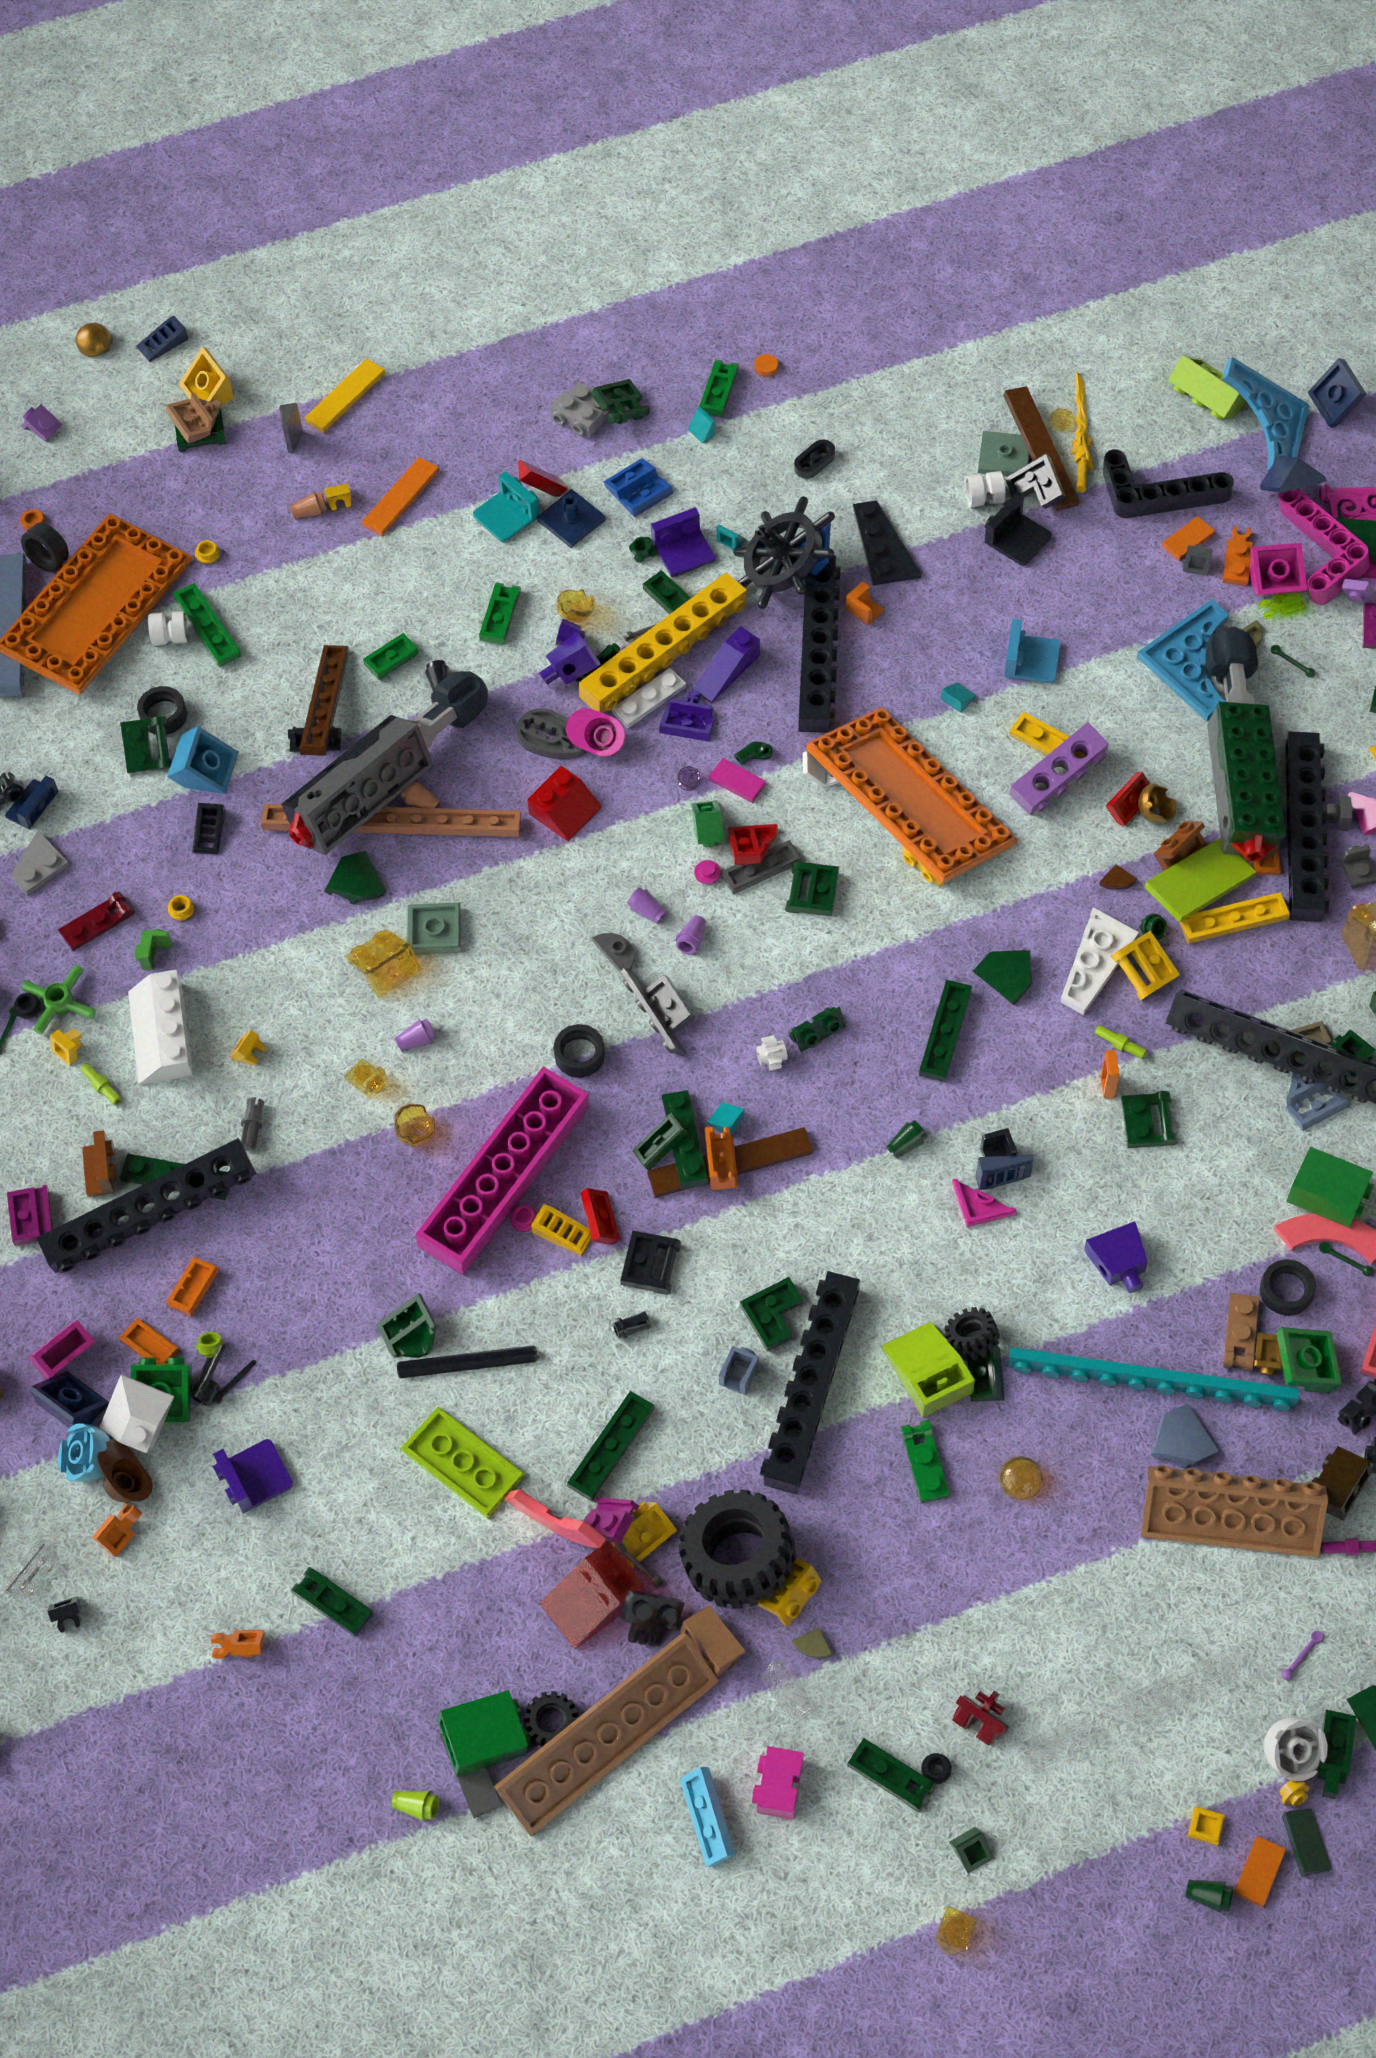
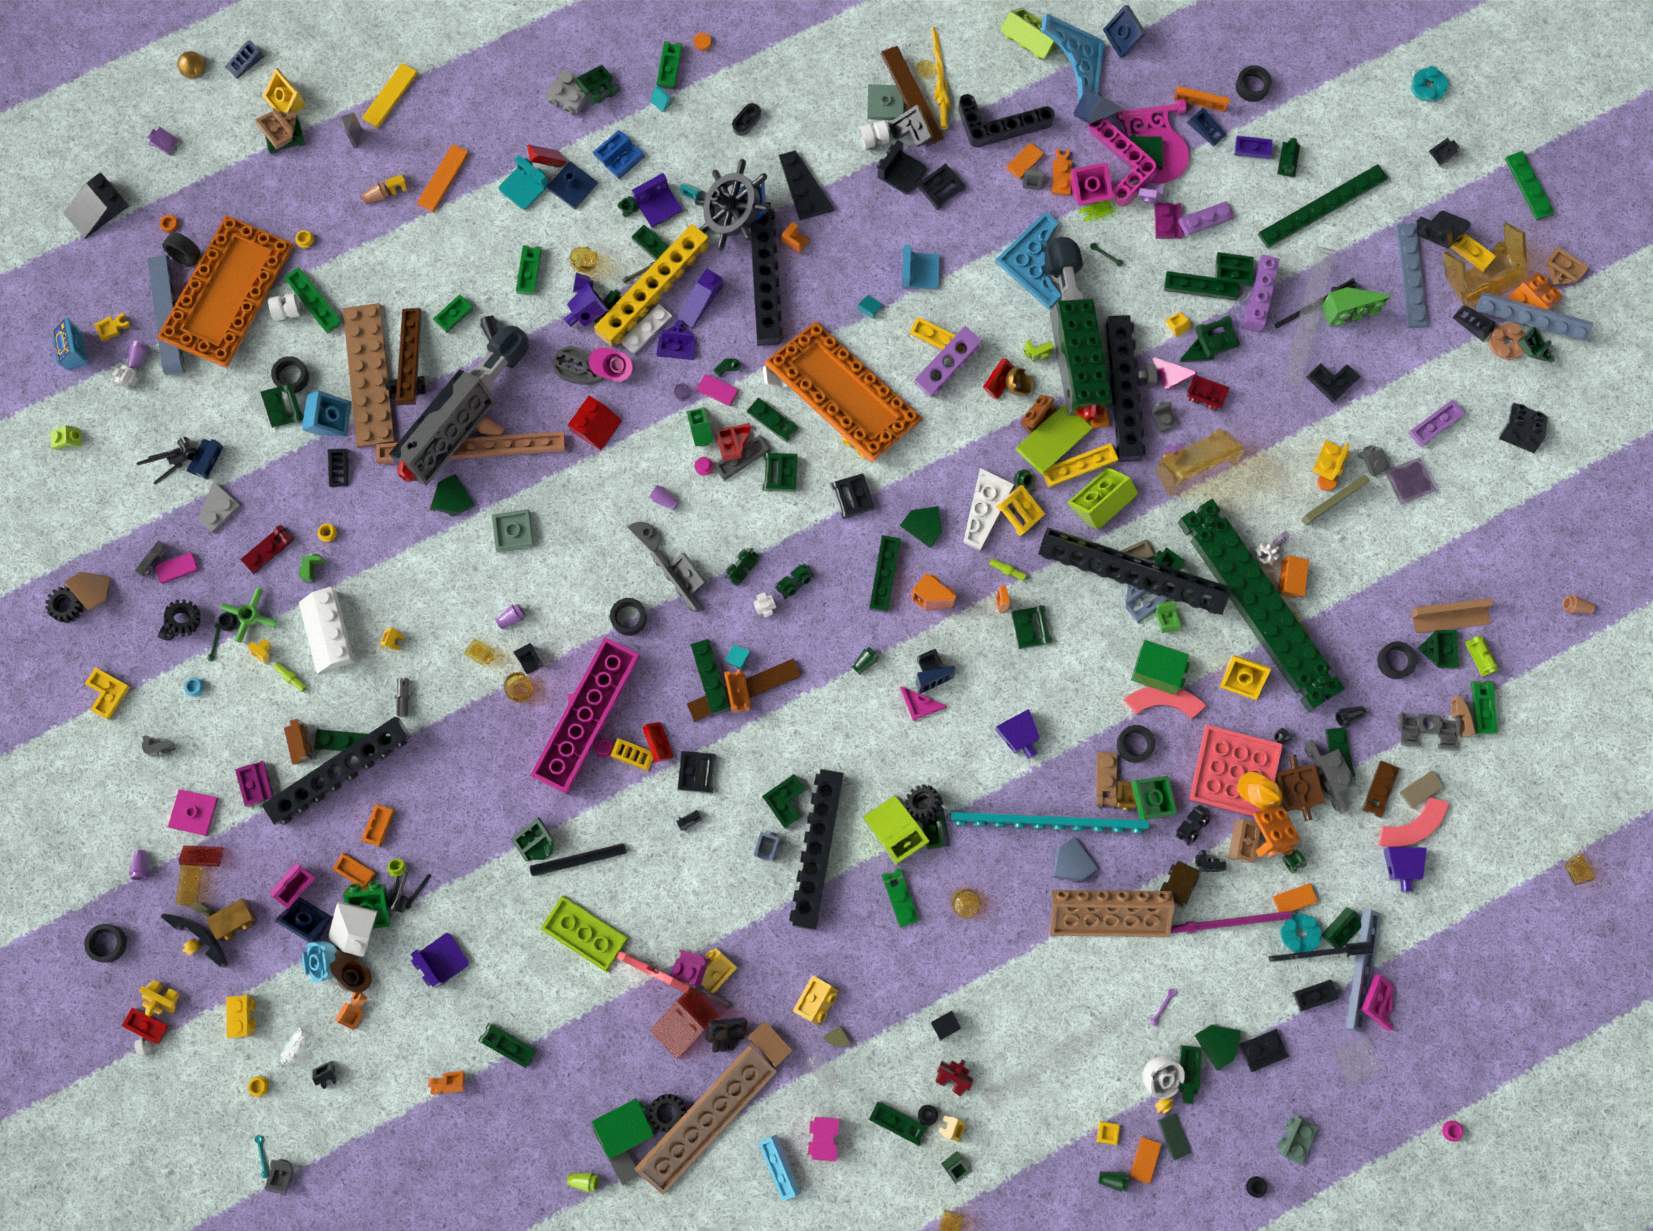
camera: 10 degrees left, 15 degrees up
clear yellow bracket [345,930,422,998] -> none
dark green plate [567,1391,655,1501] -> none
dark green tile [632,1113,688,1170] -> none
medium lavender cone [676,915,706,955] -> none
black tyre [678,1489,796,1609] -> none
reddish brown tile [1099,864,1137,890] -> none
olive tile [1242,620,1262,650] -> none
dark green hinge [1319,1242,1373,1276] -> none
none -> medium nougat plate [343,303,395,448]
none -> black panel [514,642,544,674]
none -> dark green hinge [724,548,759,586]
none -> dark green plate [747,397,799,443]
none -> black plate [831,473,875,519]
none -> orange slope [910,573,957,610]
none -> black plate [917,163,966,210]
none -> black panel [931,1011,961,1041]
none -> yellow tile [939,1116,966,1142]
none -> lime bracket [1023,340,1054,362]
none -> lime slope [1067,467,1138,530]
none -> bright green bracket [1156,601,1181,633]

